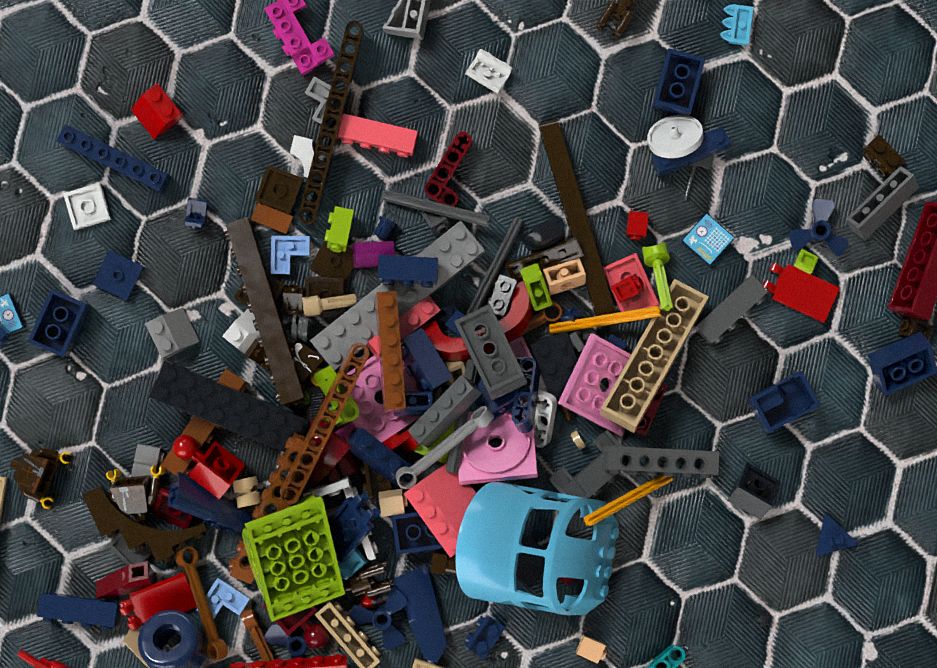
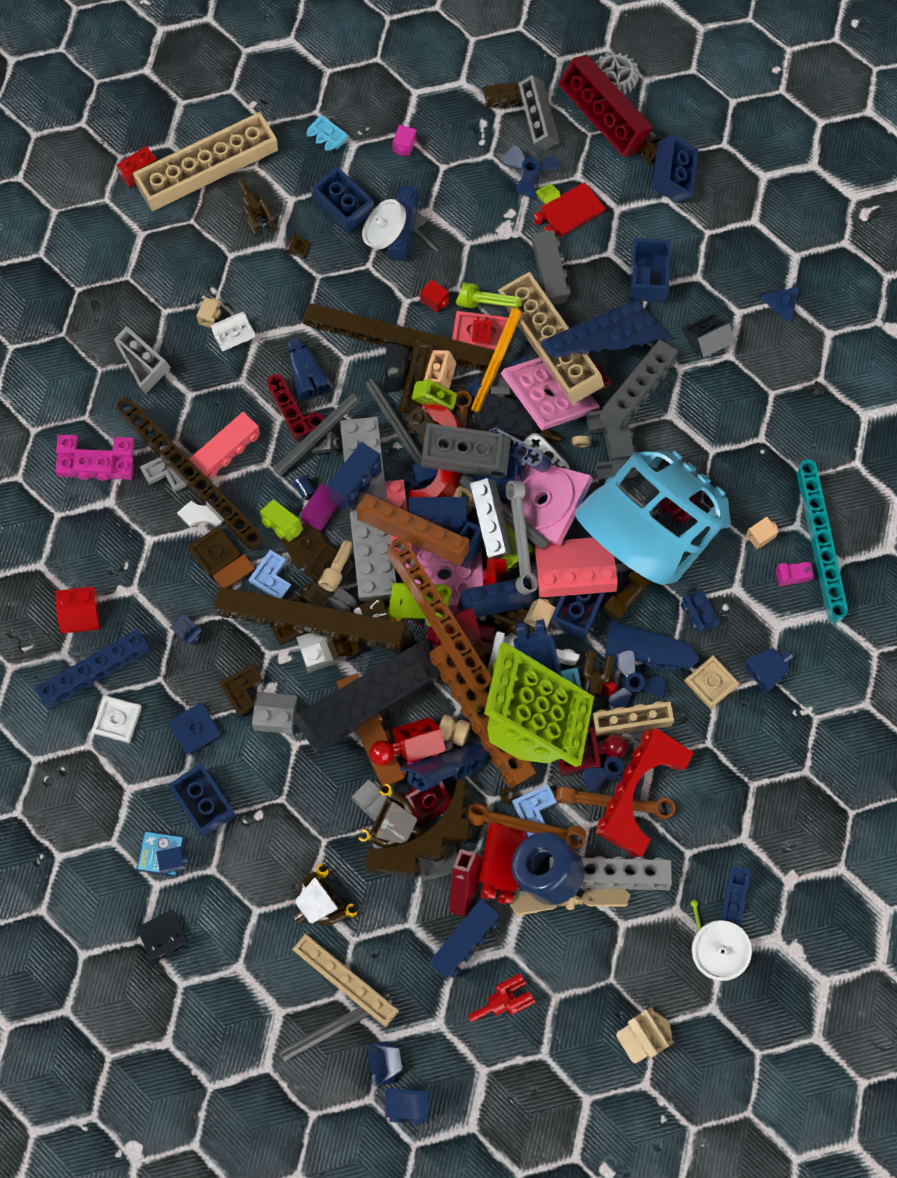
camera: 60 degrees left, 15 degrees down
light orange axle [583,473,673,526] -> none
medium azure tile [681,212,735,266] -> none
none -> tan brick [196,297,222,328]
none -> dark brown plate [219,664,263,717]
none -> dark brown slope [284,234,311,259]
none -> dark blue piece [287,338,333,401]
none -> dark pink brick [393,125,416,157]
none -> dark brown hinge [500,788,516,804]
none -> dark blue wing [541,300,671,358]

